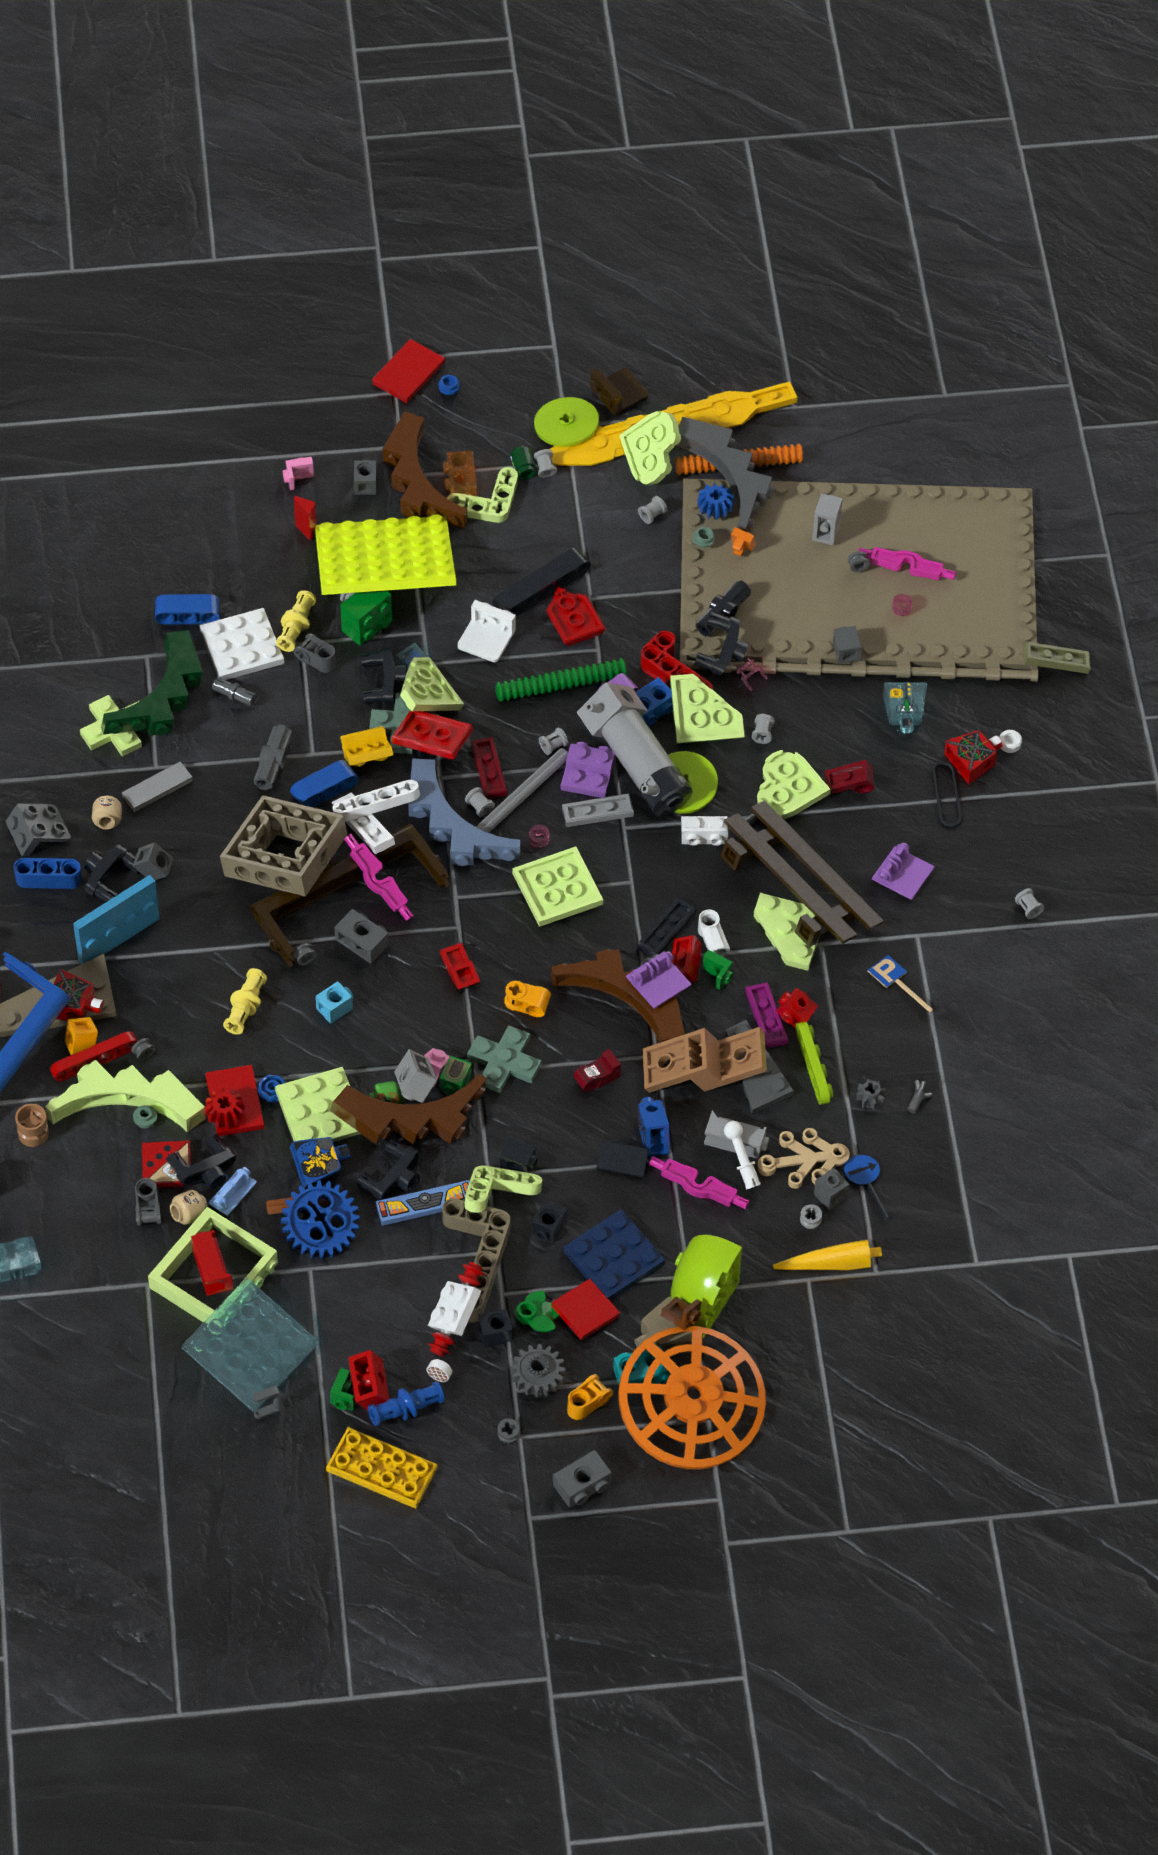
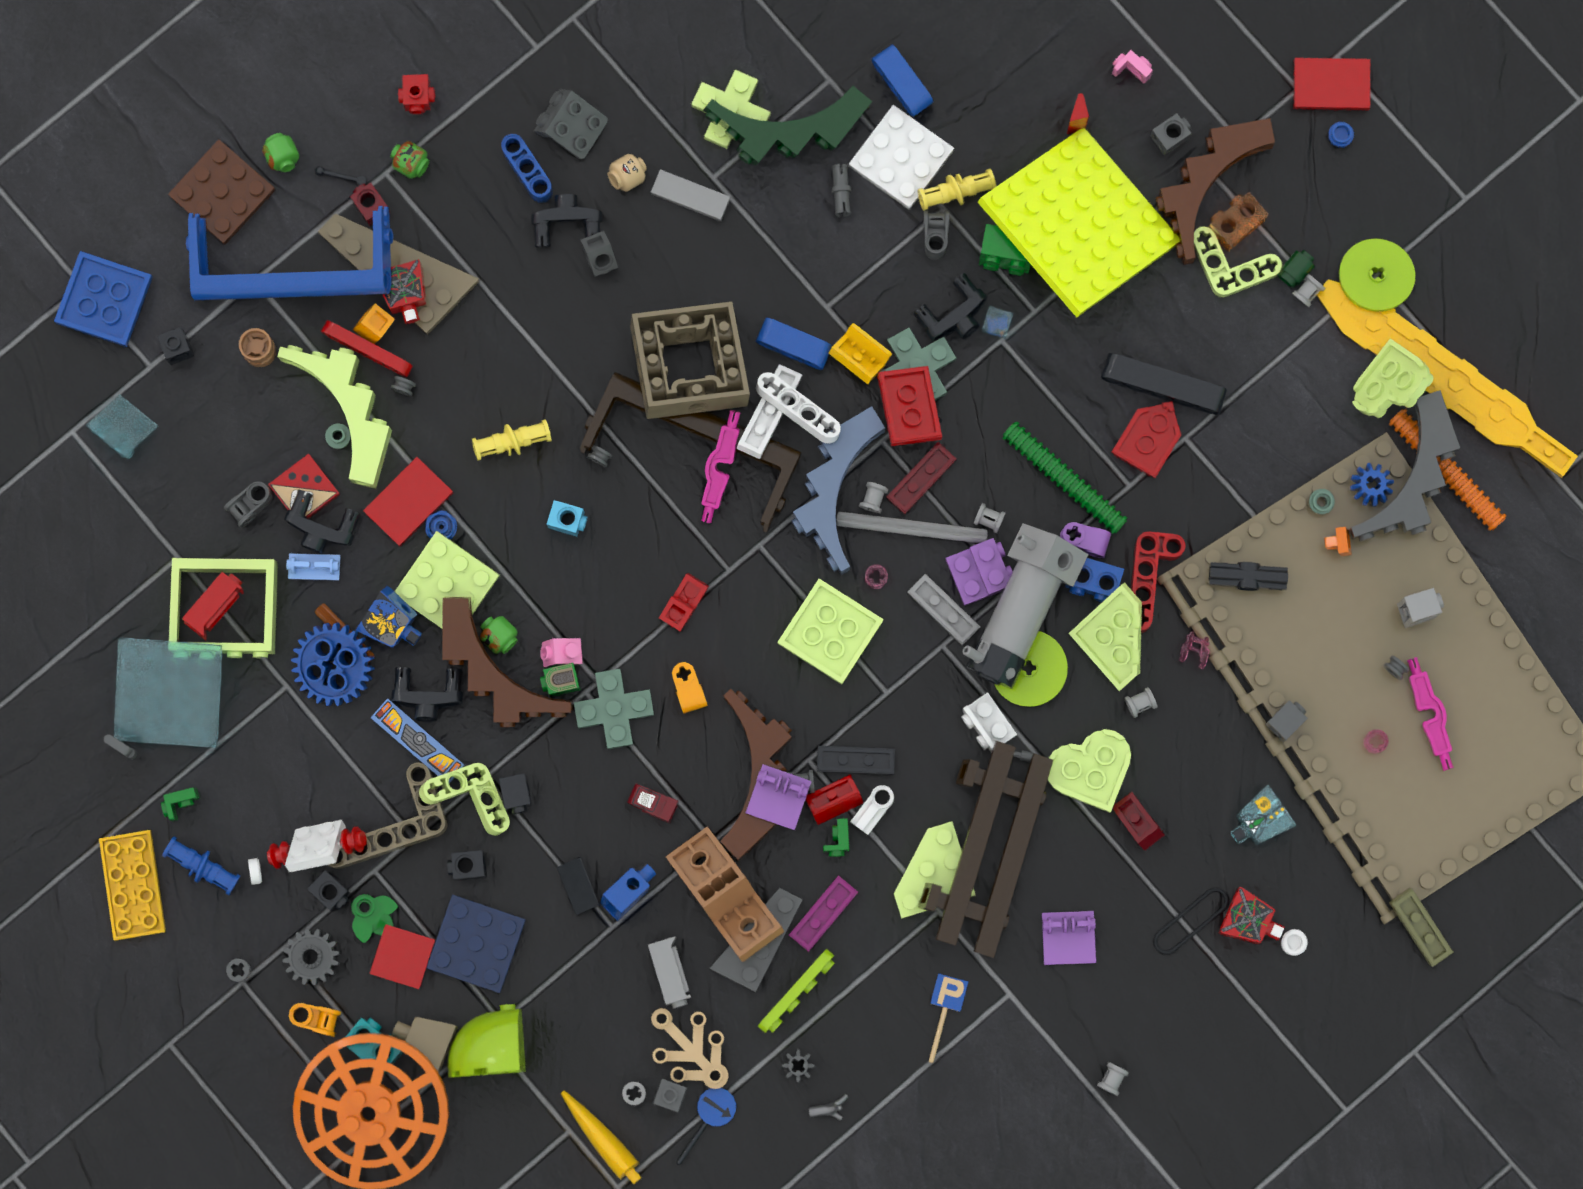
camera: 60 degrees right, 25 degrees up
dark azure plate [73,875,159,964] -> none
tan head [170,1190,207,1225] -> none
red gear [204,1088,245,1129] -> none
dark grey piece [254,724,292,790] -> none
dark grey brick [334,909,389,964] -> none
red brick [348,1350,389,1411] -> none
light grey brick [394,1049,437,1103] -> none
yellowish green plate [400,657,464,711] -> none
white bracket [458,600,516,662] -> none
dark grey brick [553,1450,611,1508] -> none
dark brown bracket [589,368,648,416] -> none
light grey bush [638,496,667,524] -> none
dark pink piece [649,1156,750,1210] -> none
reddish brown bracket [661,1297,701,1330] -> none
black connector [694,611,748,676] -> none
white pin [724,1121,761,1189] -> none
red brick [776,988,818,1028] -> none

